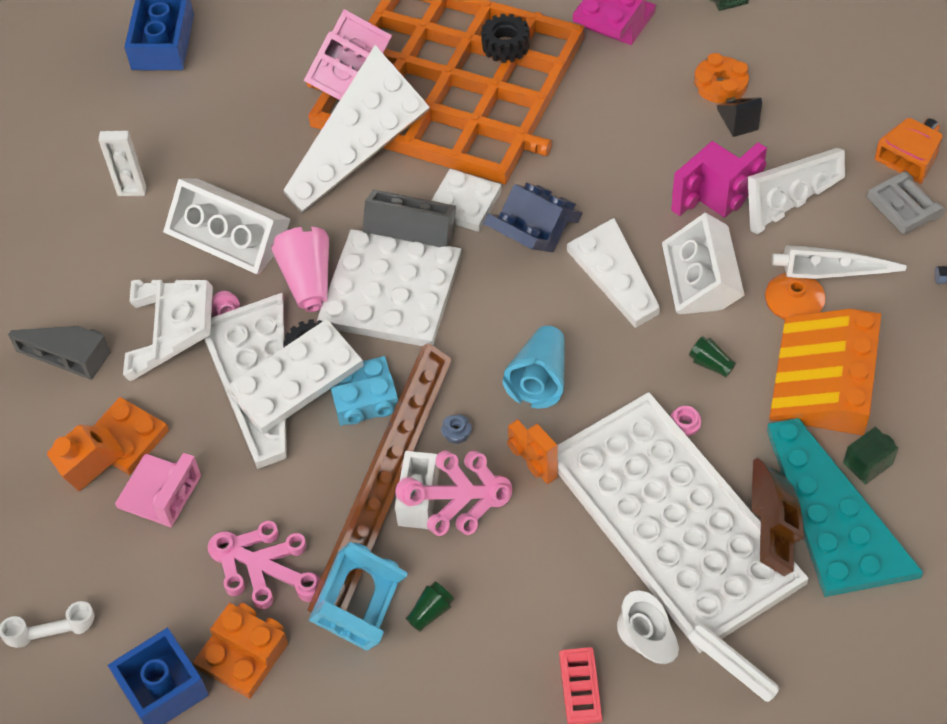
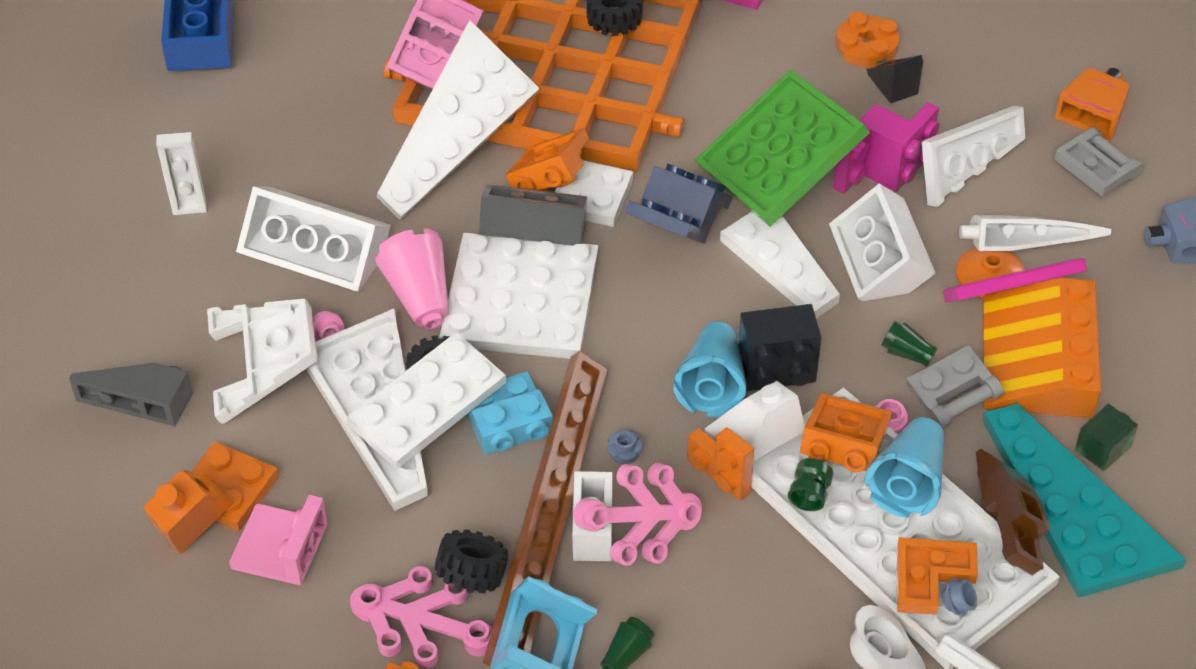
camera: 10 degrees left, 5 degrees down
none -> black tyre [434,529,509,593]
none -> orange plate [505,127,590,191]
none -> bright green plate [694,69,870,227]
none -> white slope [705,381,805,460]
none -> black brick [738,304,821,391]
none -> dark green wheel [788,458,834,511]
none -> orange plate [799,393,892,472]
none -> medium azure cone [864,417,944,518]
none -> orange plate [897,537,978,615]
none -> light grey plate [907,345,1004,428]
none -> sand blue plate [942,578,977,617]
none -> dark pink tile [943,258,1087,303]

